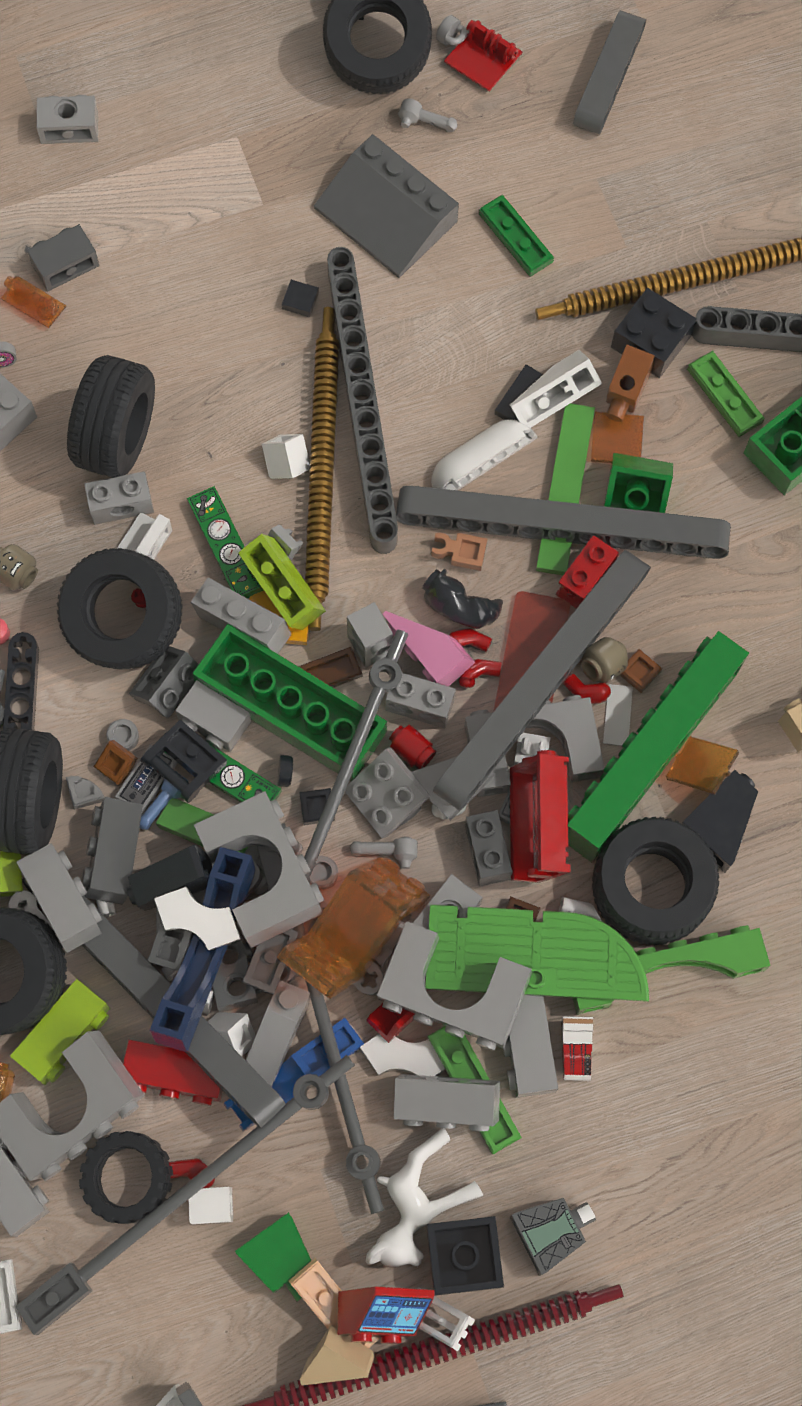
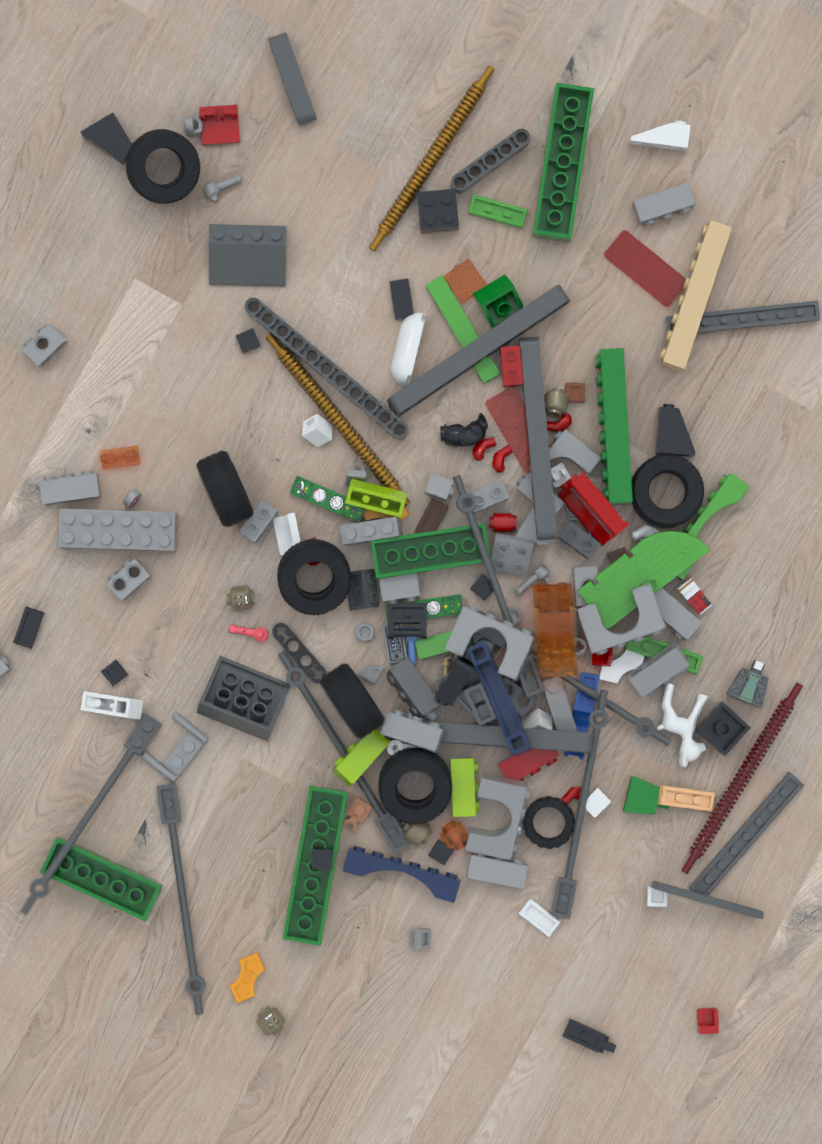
camera: 40 degrees left, 15 degrees up
dark grey brick [27,224,100,292] -> none
dark orange tile [93,740,138,785] -> none
white tile [154,887,241,951] -> none
black tile [277,755,293,787] -> none
tan slope [300,1325,374,1385] -> none
slope [338,1286,434,1344] -> none
bright pink slope [382,611,475,687] -> none
white tile [418,1288,475,1351] -> none
nougat plate [431,533,488,571] -> none
green tile [479,194,554,277] -> none
white slope [510,350,602,428] -> none
white sticker [603,684,633,745] -> none
dark orange torso [606,344,655,422] -> none
clear orange piece [666,736,739,794] -> none

